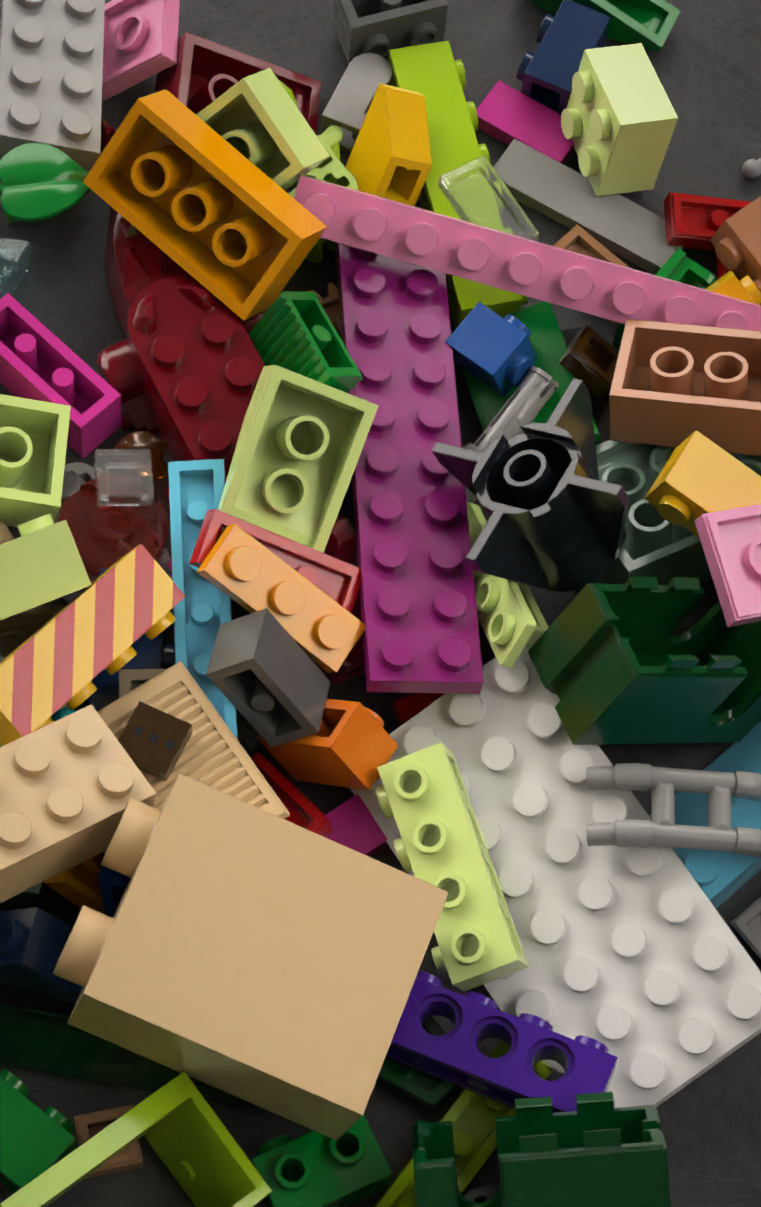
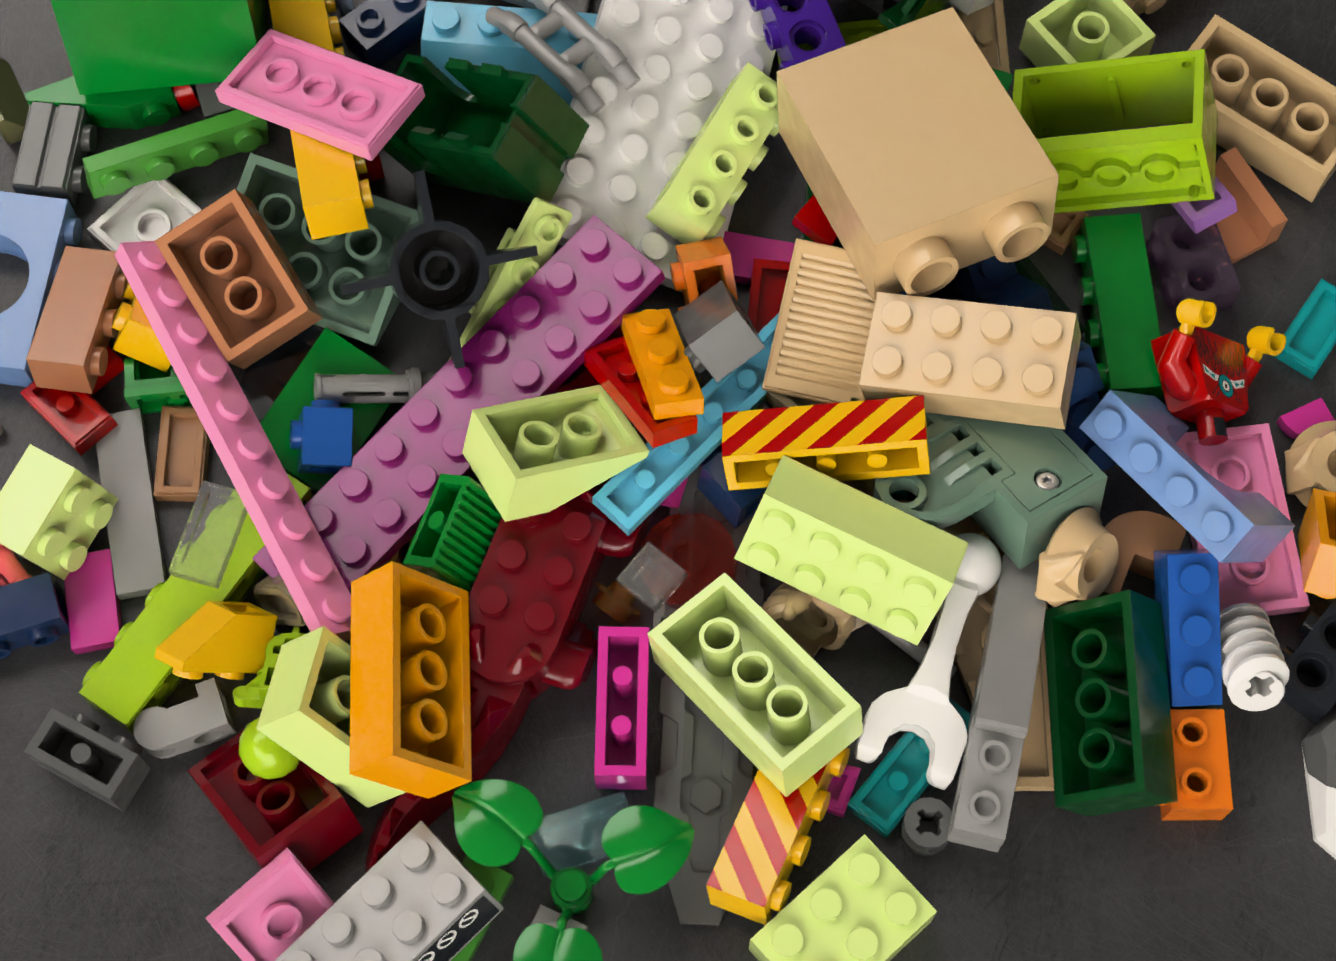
camera: 125 degrees left, 5 degrees up
dark brown tile [118,701,193,781] -> none
dark brown tile [559,325,619,398] -> none

